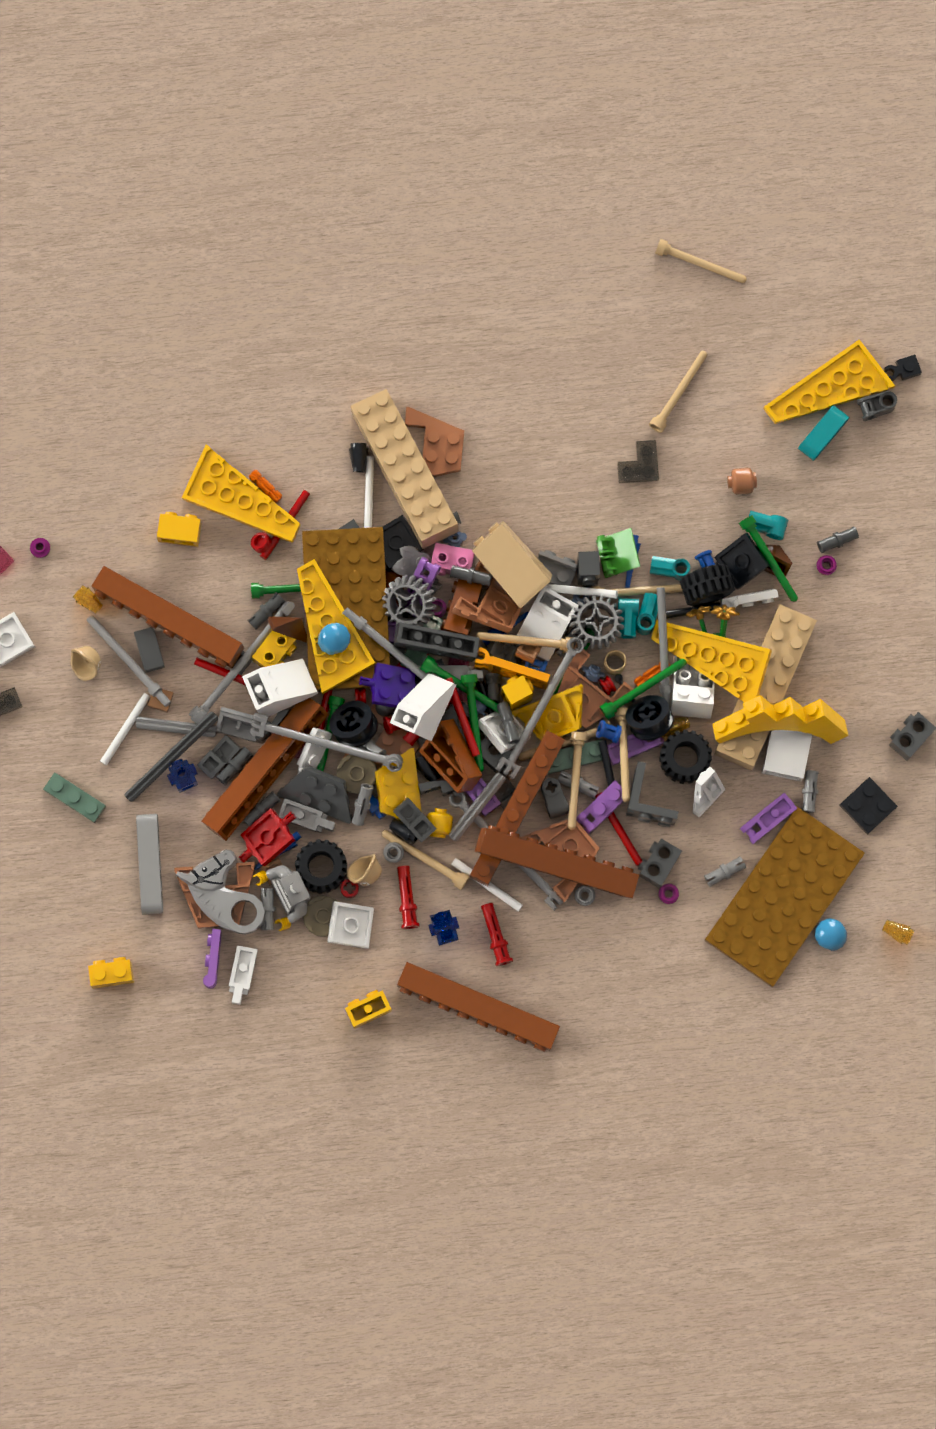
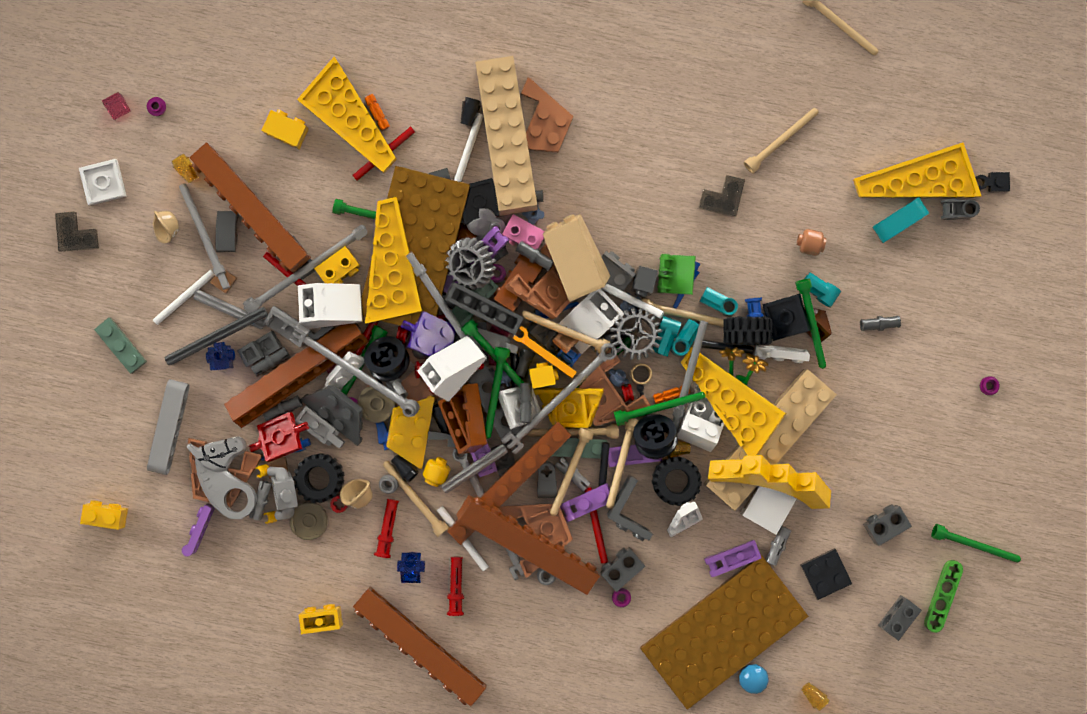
camera: 20 degrees right, 10 degrees up
white hinge [229,945,258,1005] -> none
dark grey pin [247,592,285,630] -> none
red tile [251,532,272,553] -> none
reddish brown slope [267,617,307,643] -> none
dark azure hair [318,623,350,655] -> none
white tile [327,901,374,949] -> none
light grey pin [352,783,374,826] -> none
dark grey slope [393,797,437,843] -> none
red bar [446,677,480,757] -> none
blue bush [596,720,622,743] -> none
light grey pin [704,856,746,887] -> none
magenta plate [816,555,837,575] -> none

